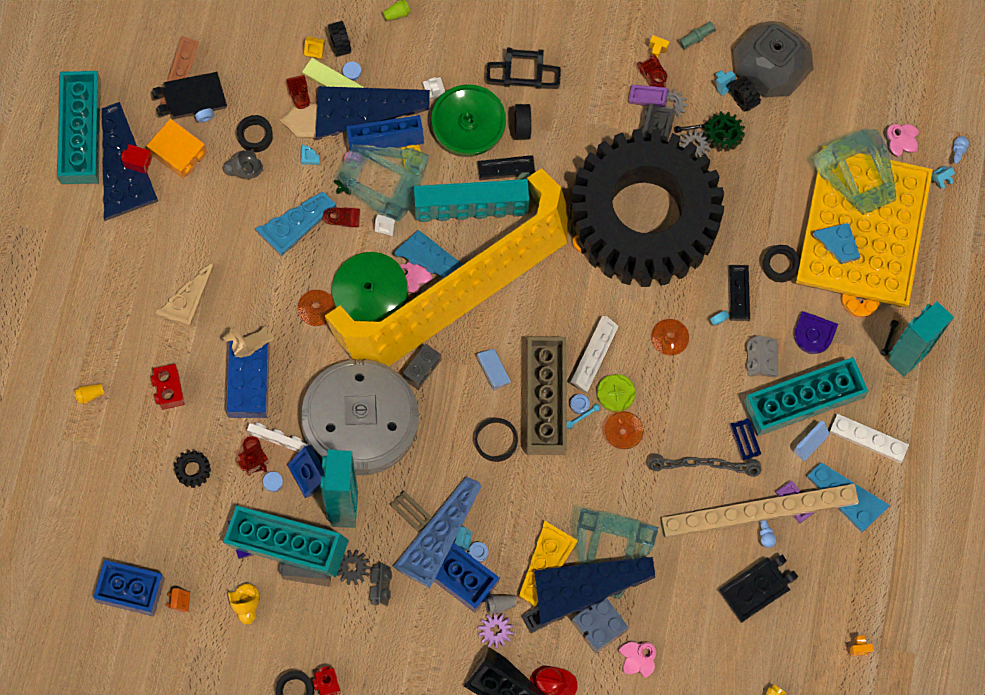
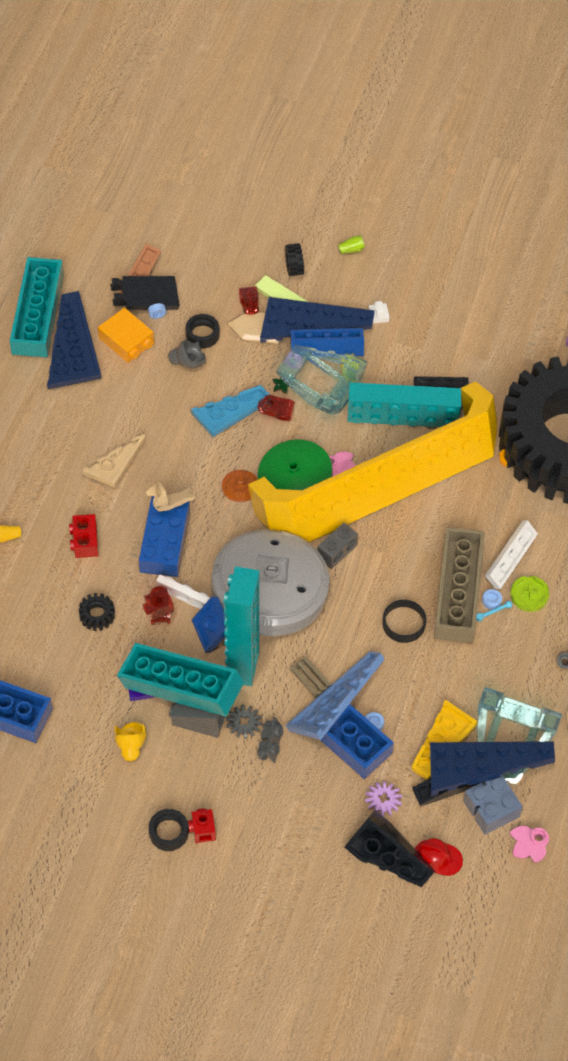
camera: 10 degrees right, 15 degrees down
red brick [121,144,153,174] -> none
orange tile [166,588,191,612] -> none
light blue tile [263,472,283,492] -> none
medium azure tile [301,145,320,165] -> none
yellow tile [304,36,325,59] -> none
light blue tile [343,62,361,81] -> none
white tile [375,211,396,236] -> none
dark azure wing [394,230,463,279] -> none
green dish [431,84,506,156] -> none
medium azure tile [454,527,473,551] -> none
light blue slope [477,349,511,390] -> none
black bar [486,47,561,89] -> none
light grey cone [486,595,516,615] -> none
black tyre [515,104,531,140] -> none
clear orange dish [605,412,644,449] -> none

